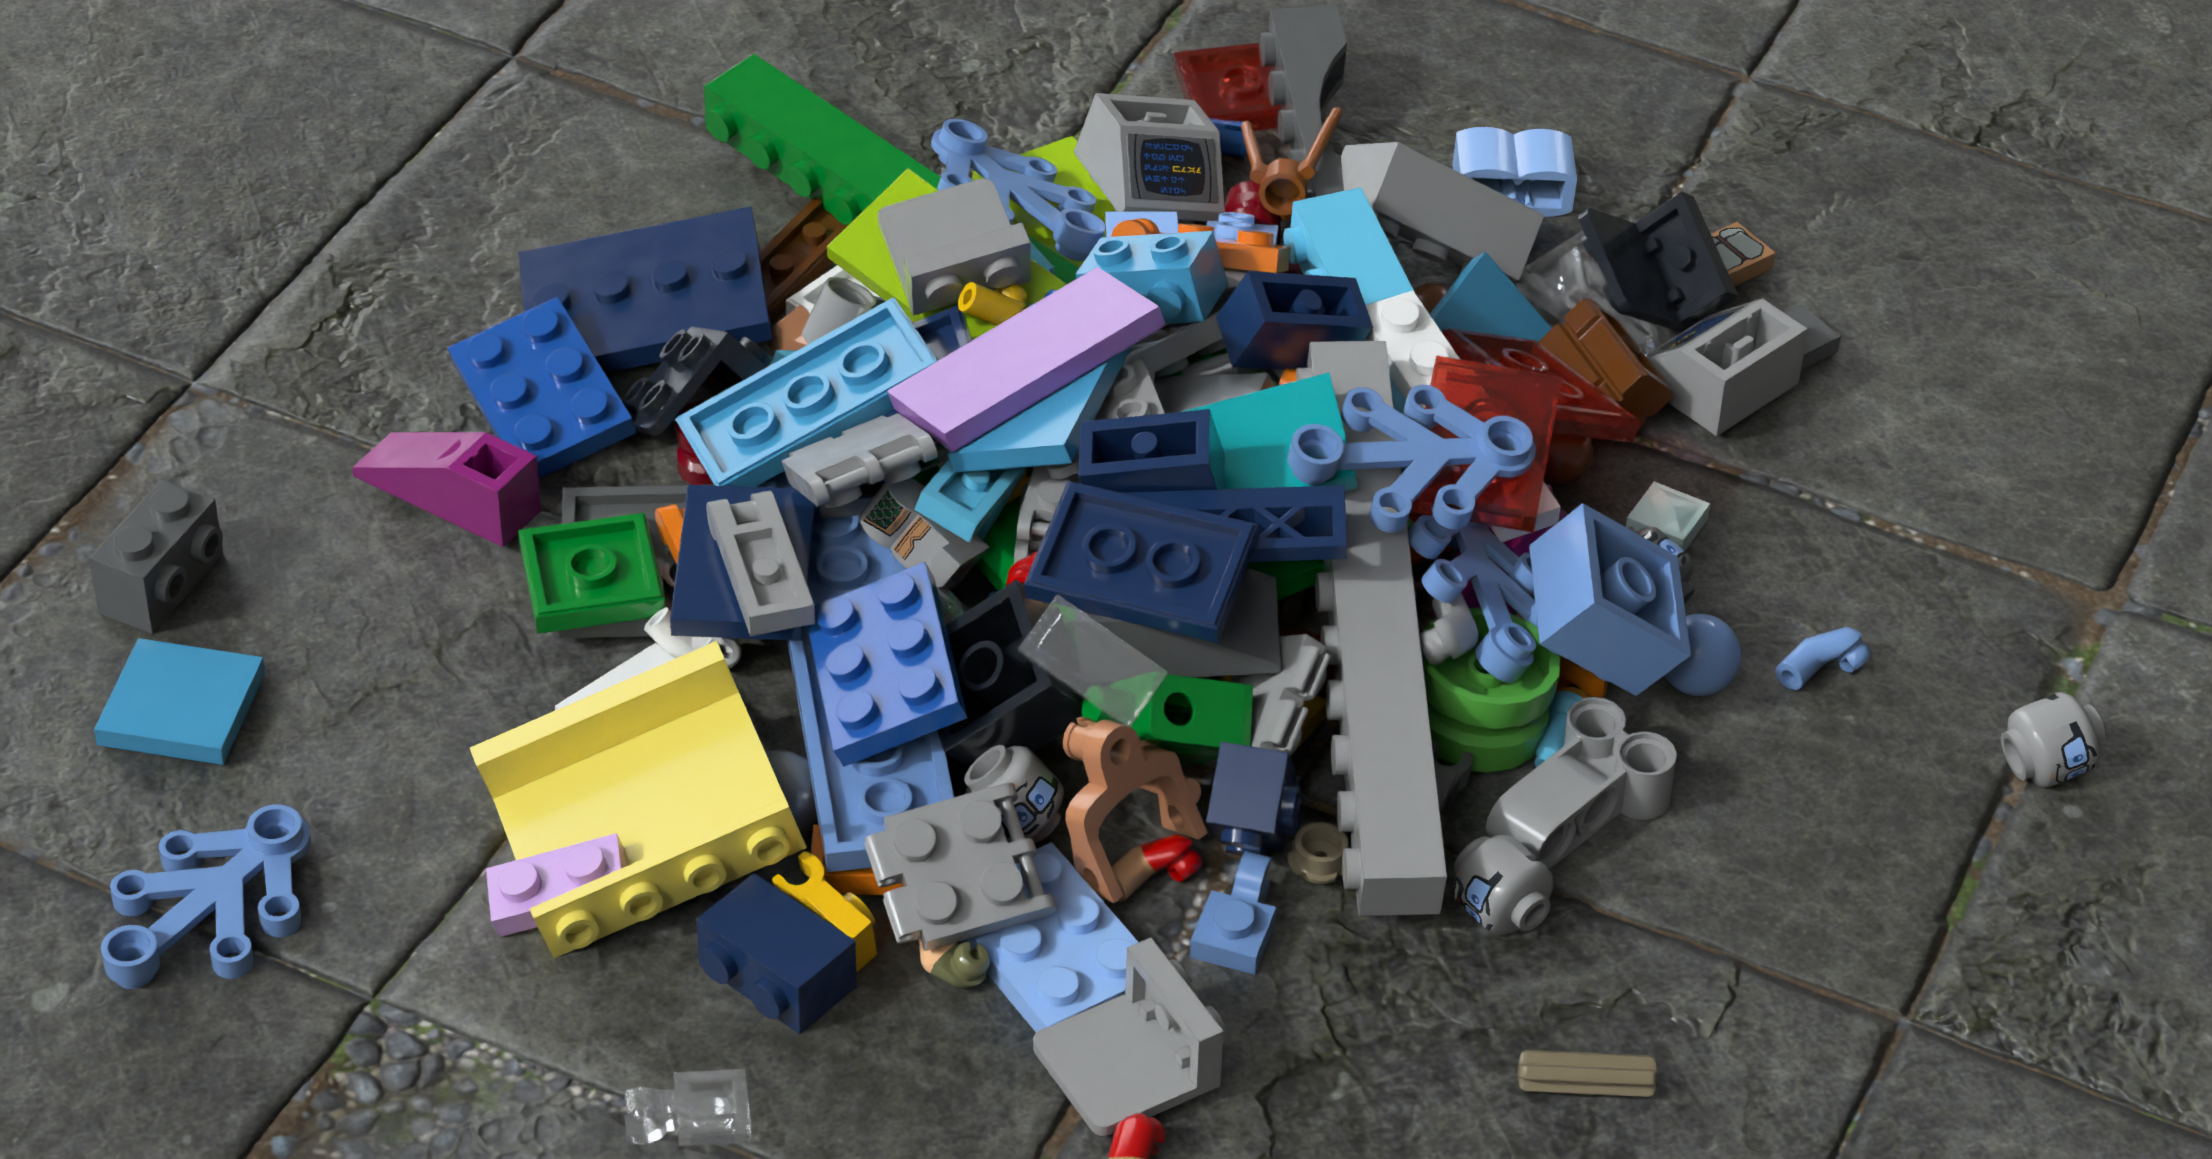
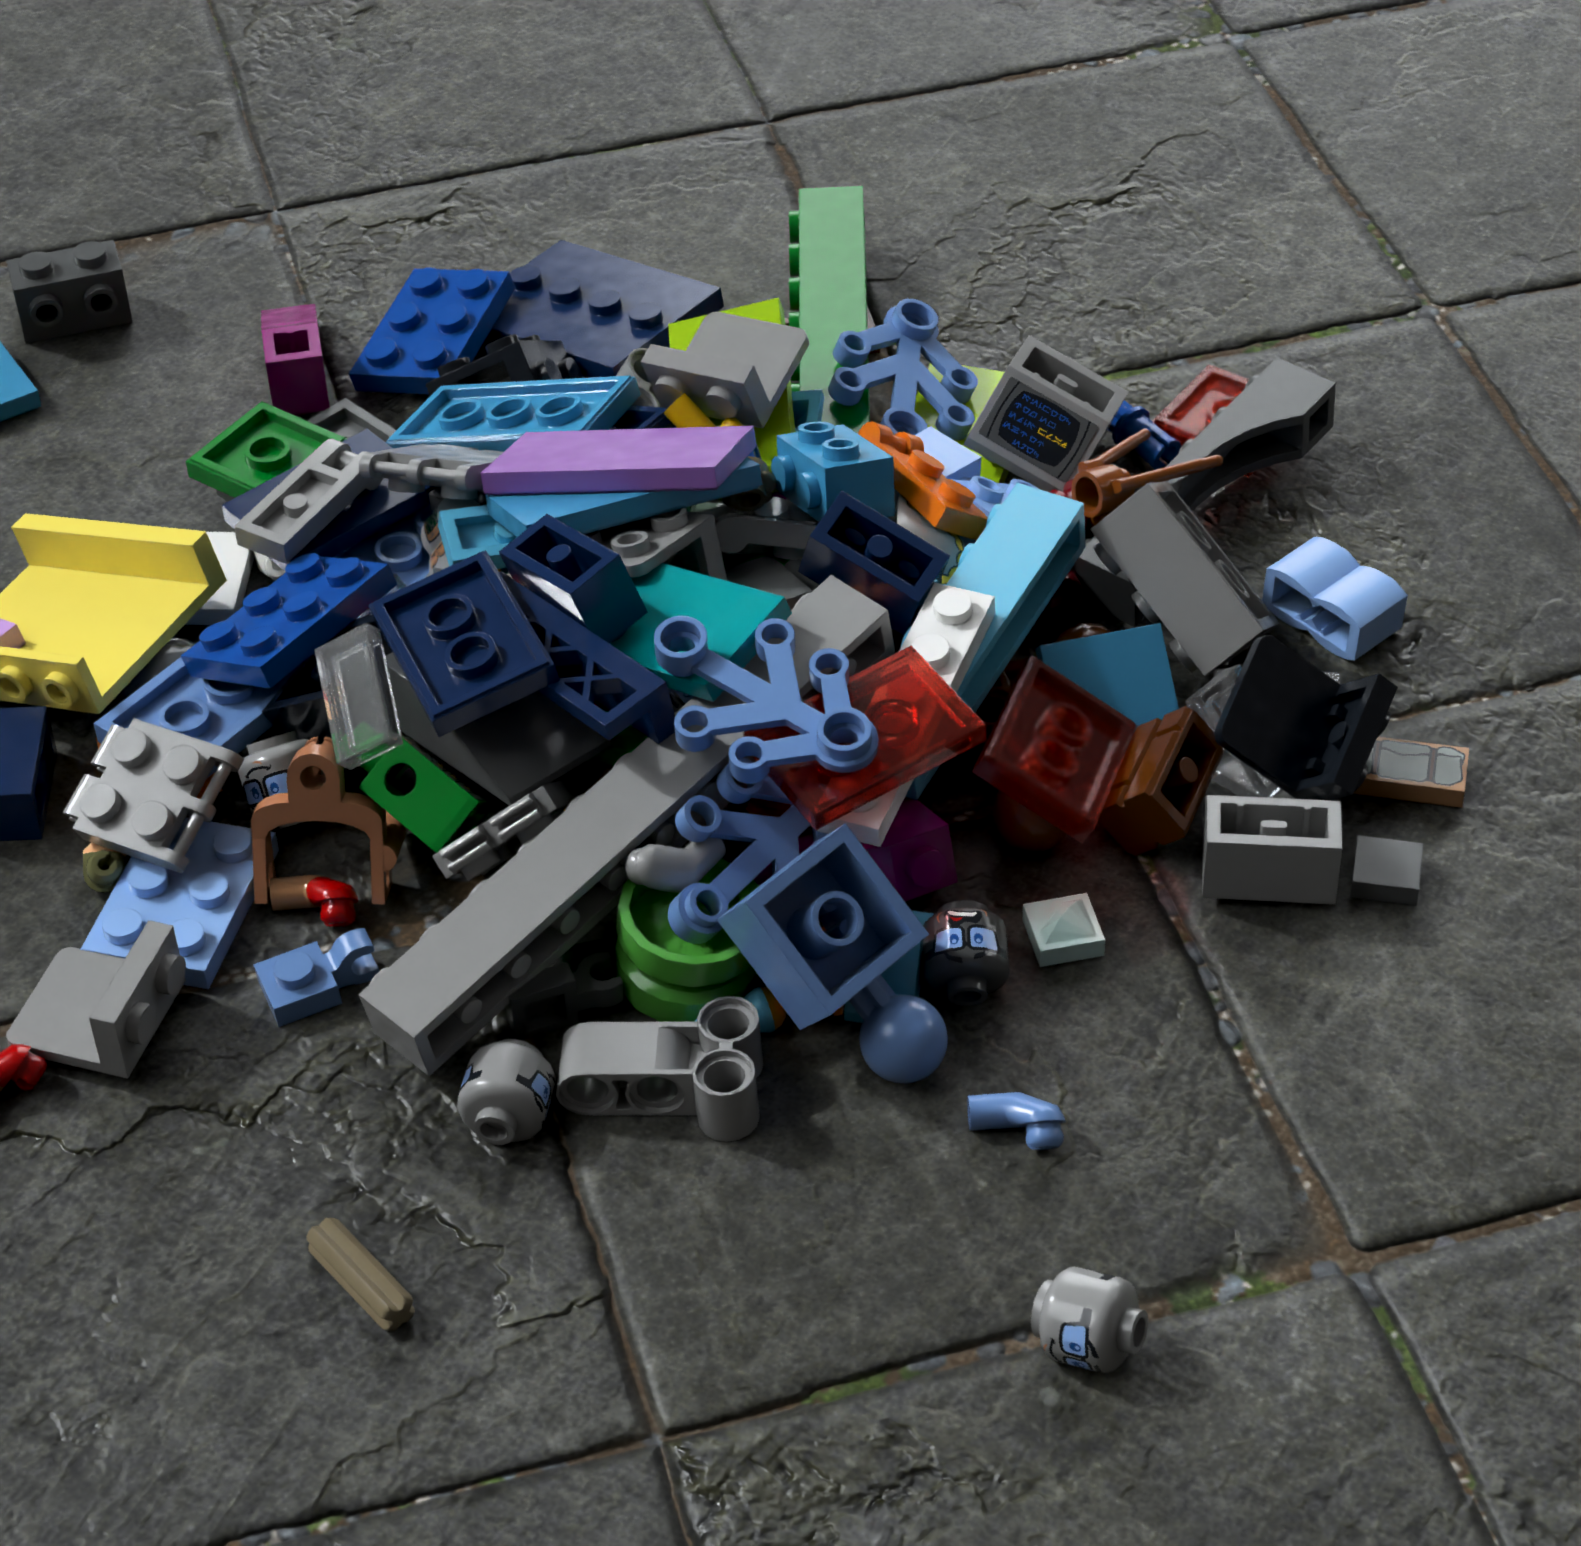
camera: 50 degrees right, 0 degrees up
yellow plate [772,851,877,972] -> none
dark blue brick [1206,741,1304,856] -> none

